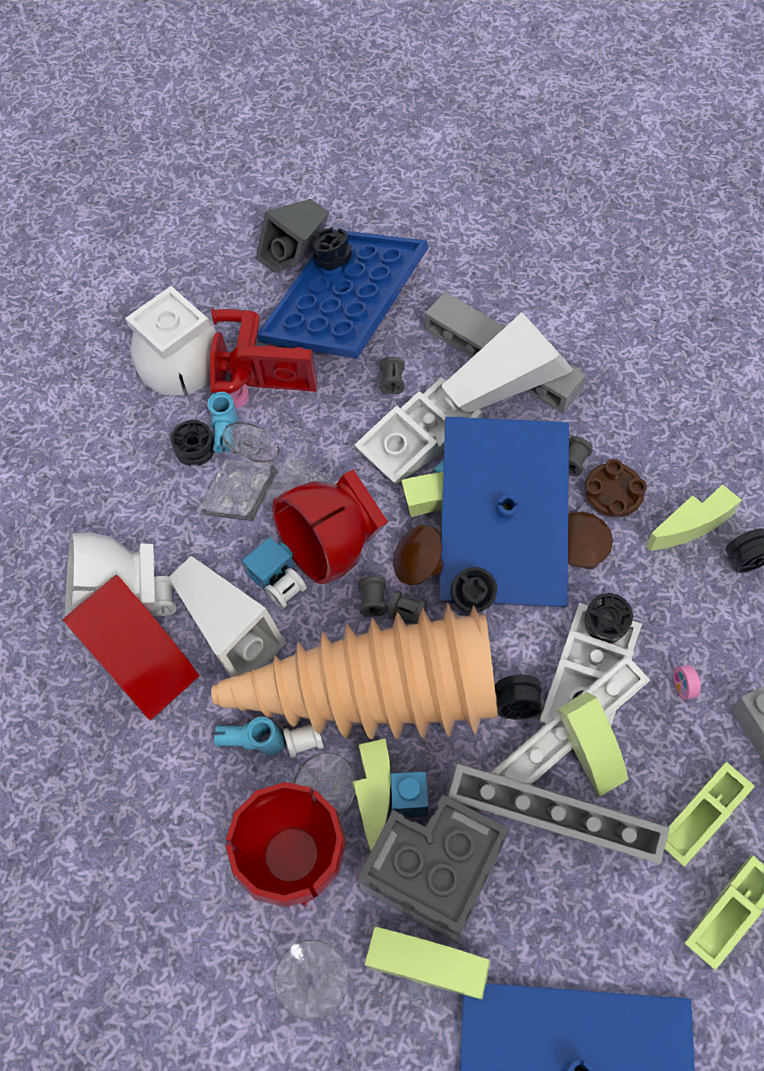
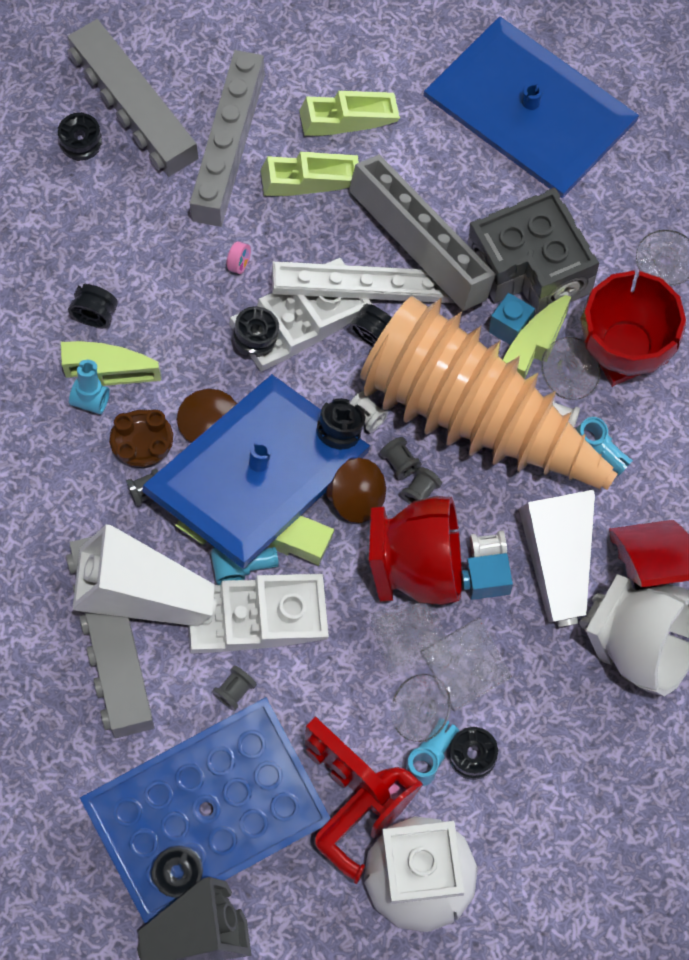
camera: 145 degrees left, 5 degrees up
yellowish green slope [365,927,490,1000] -> none
yellowish green slope [557,692,629,797] -> none
none -> medium azure pin [69,359,110,415]

